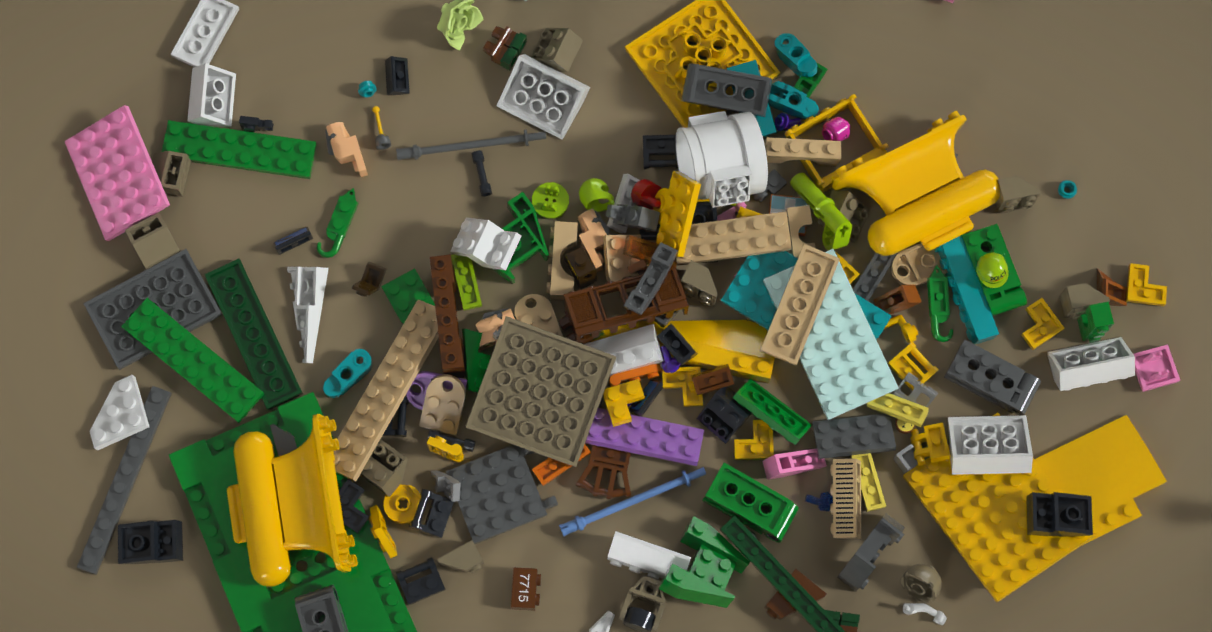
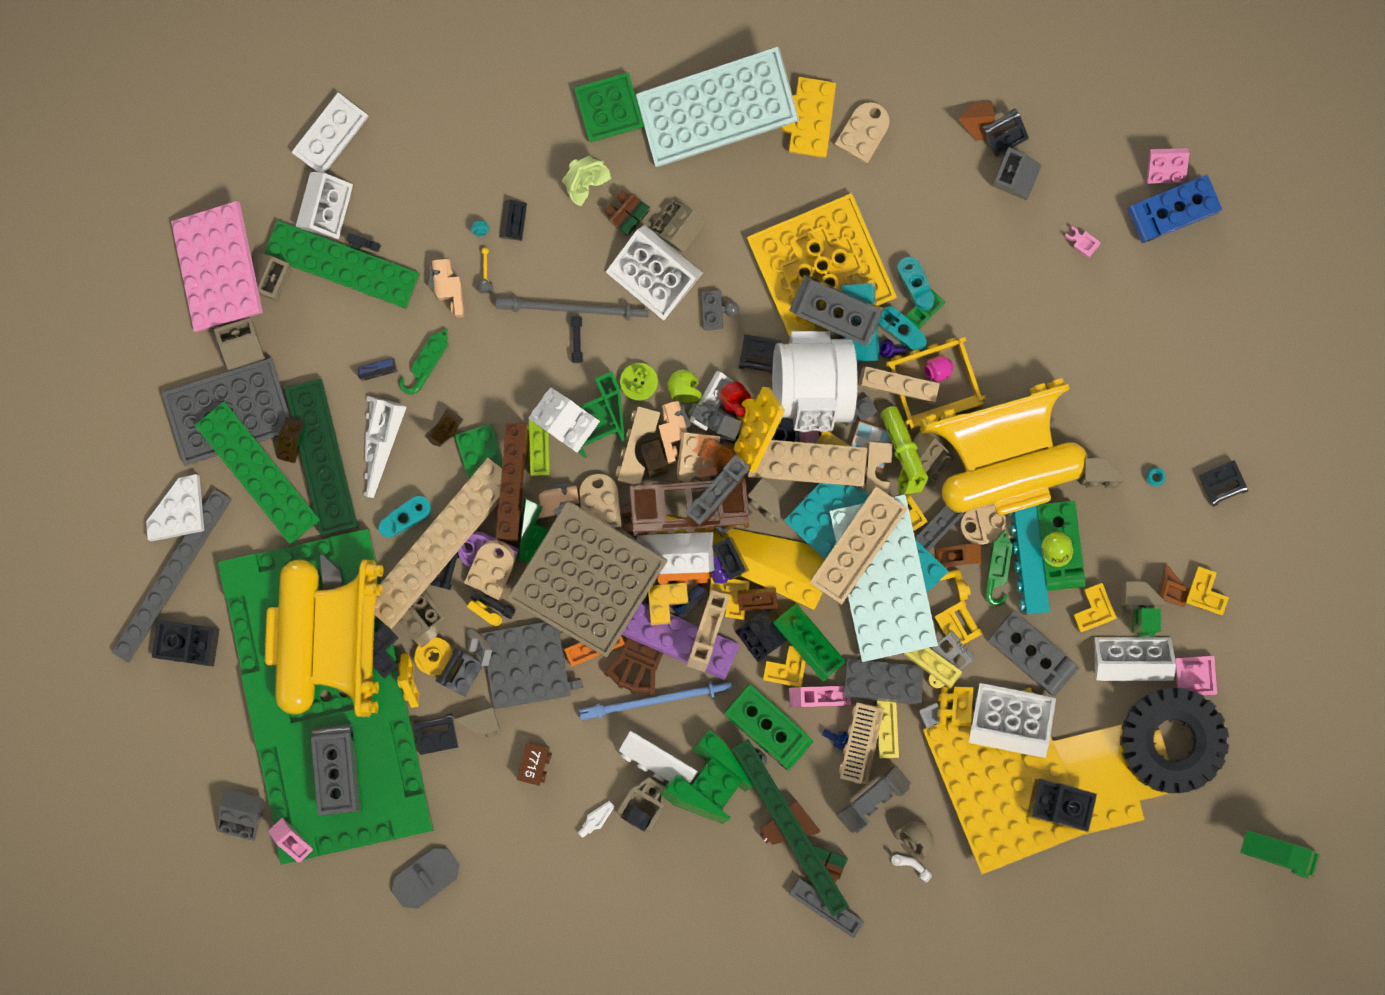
camera: 15 degrees right, 10 degrees up
none -> dark brown bracket [277,417,305,463]
none -> tan arch [687,590,730,672]
none -> dark grey plate [702,290,739,330]
none -> black tyre [1120,687,1229,793]
none -> black plate [1199,460,1248,507]

